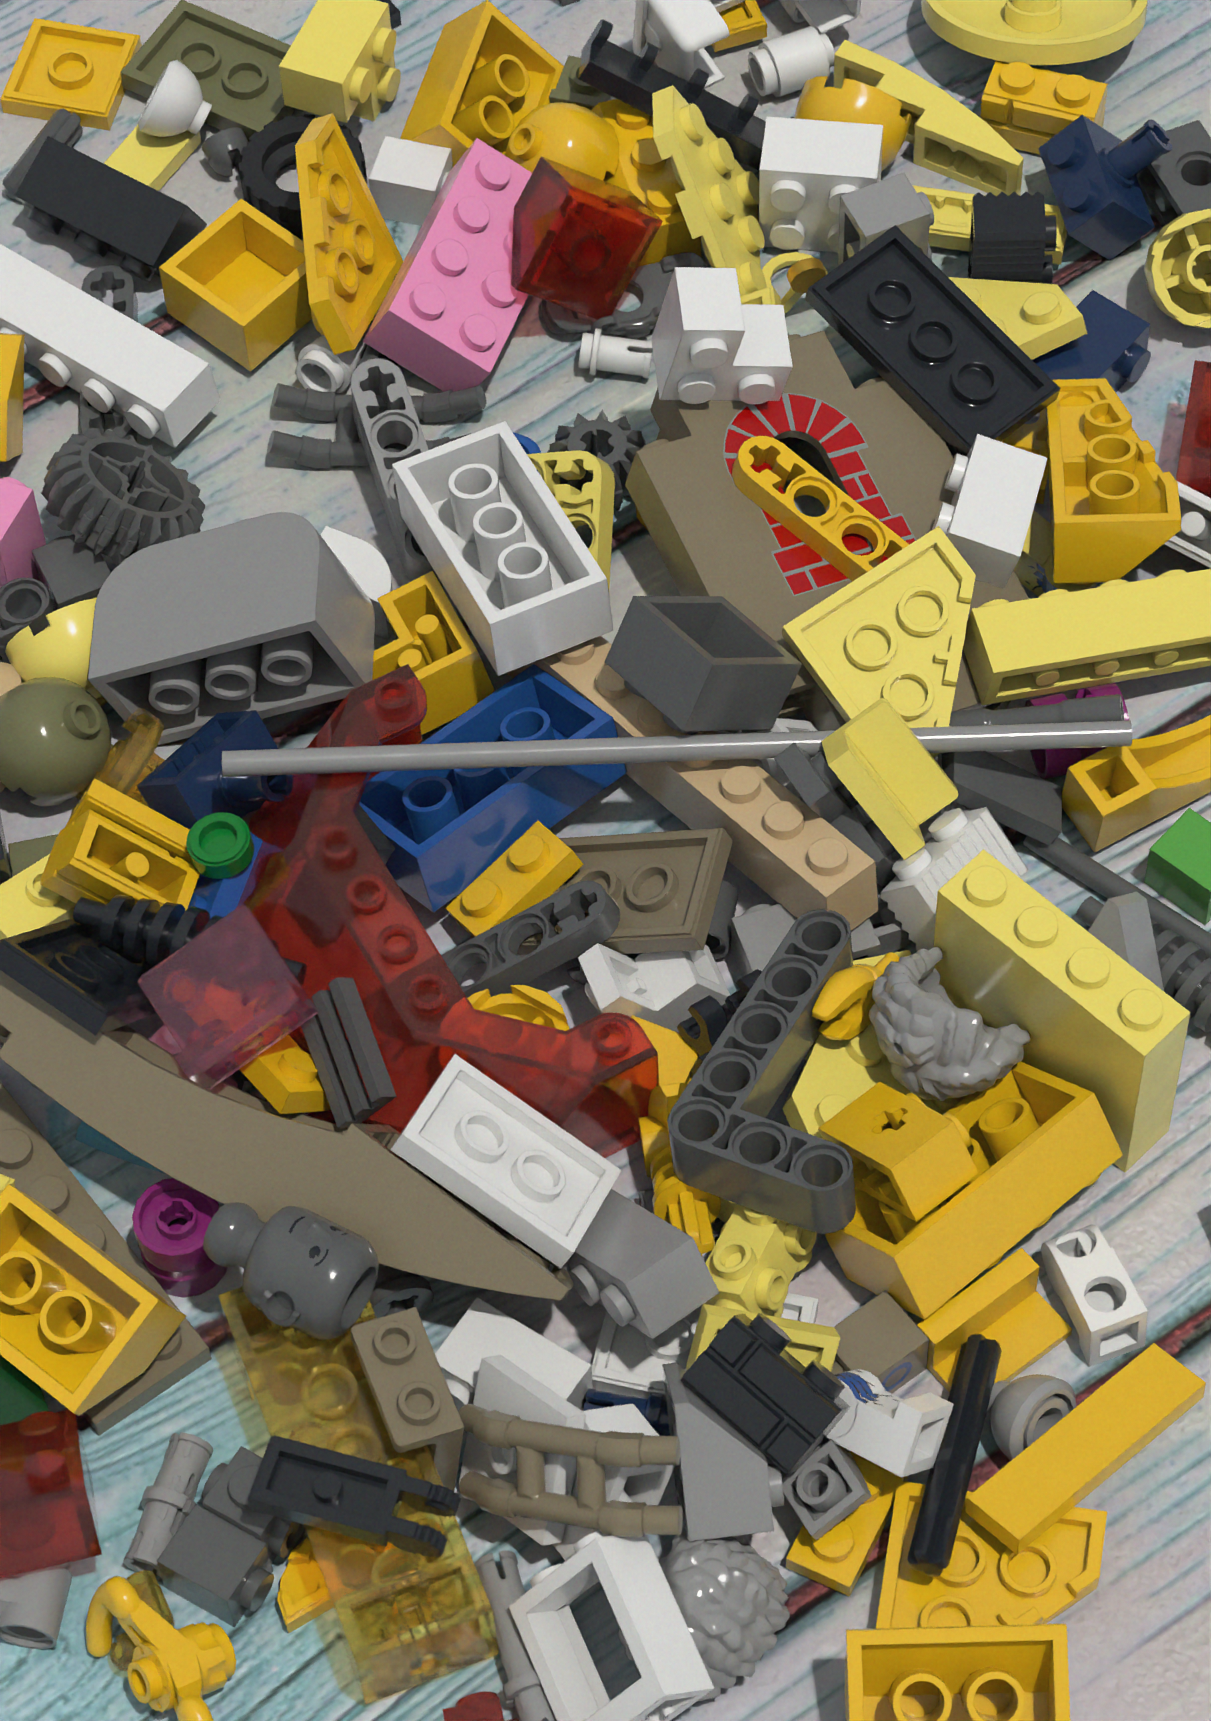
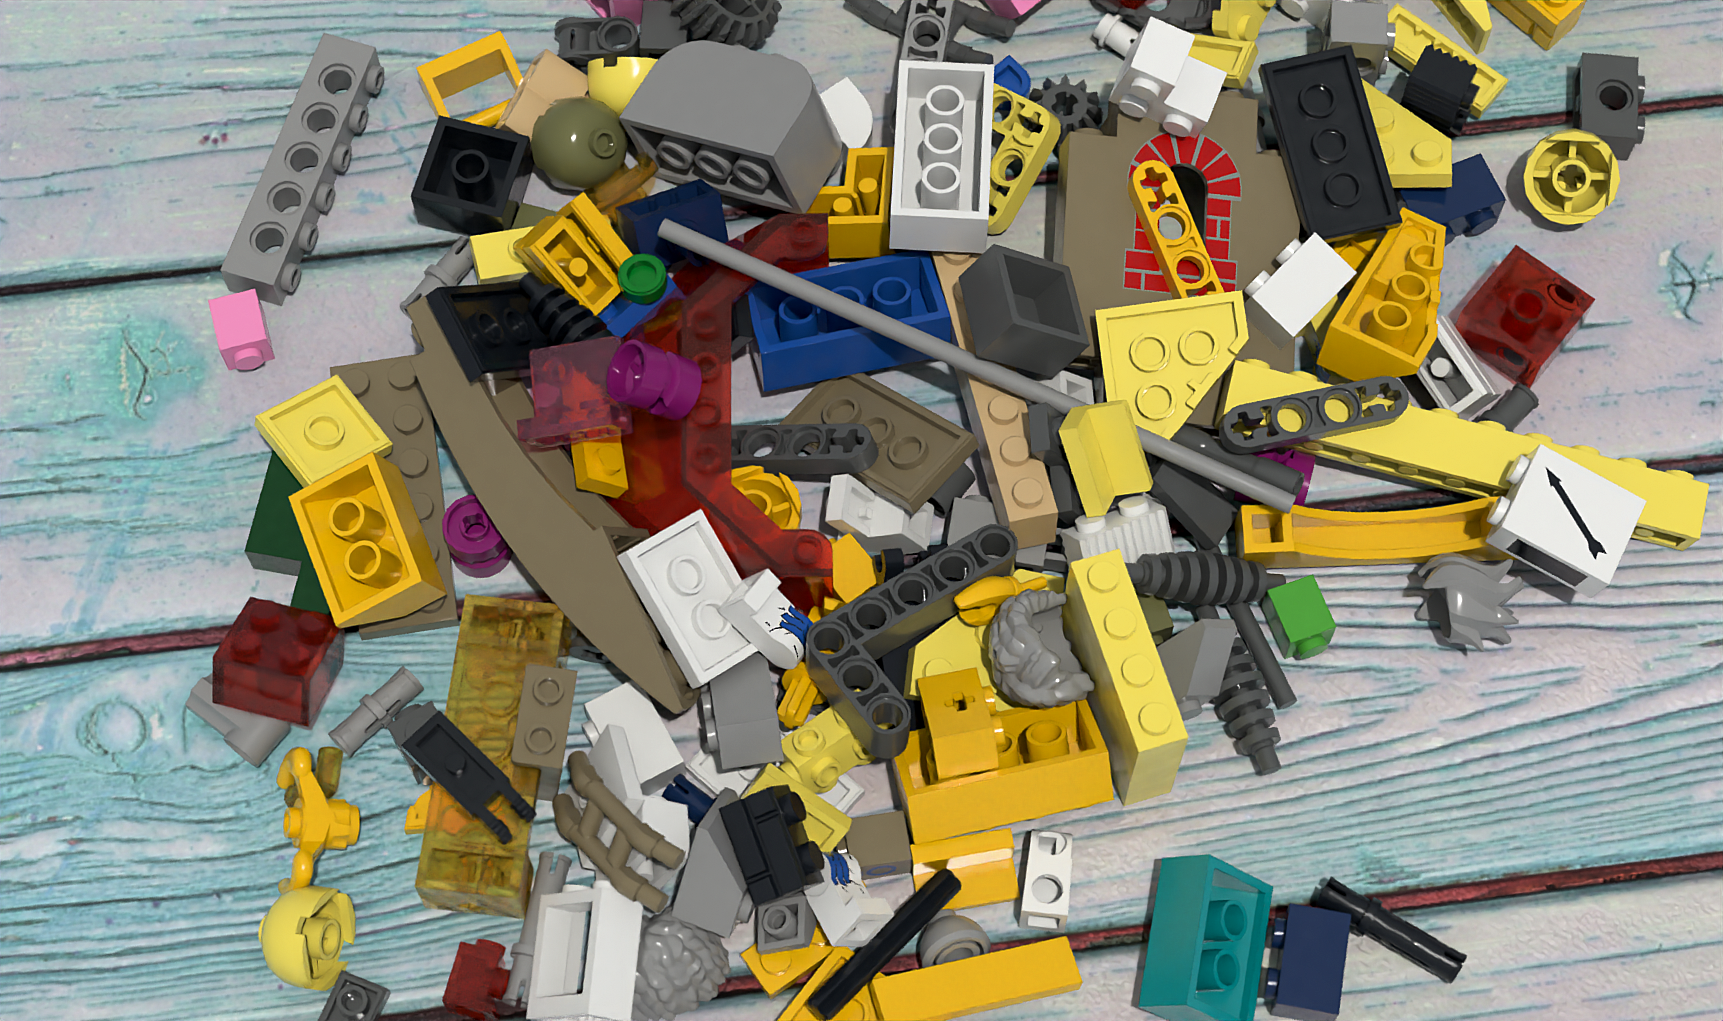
camera: 25 degrees right, 10 degrees up
dark grey brick [157,1504,274,1628] -> none
dark grey piece [203,1202,379,1340] -> none
dark grey tile [295,977,397,1128] -> none
yellow plate [445,820,584,938] -> none
piece [762,252,828,314] -> none
dark blue brick [1038,115,1172,260] -> none
none -> magenta wheel [606,339,702,421]
none -> white leg [718,568,813,670]
none -> dark grey piece [1125,550,1286,606]
none -> dark grey beam [1219,376,1409,454]

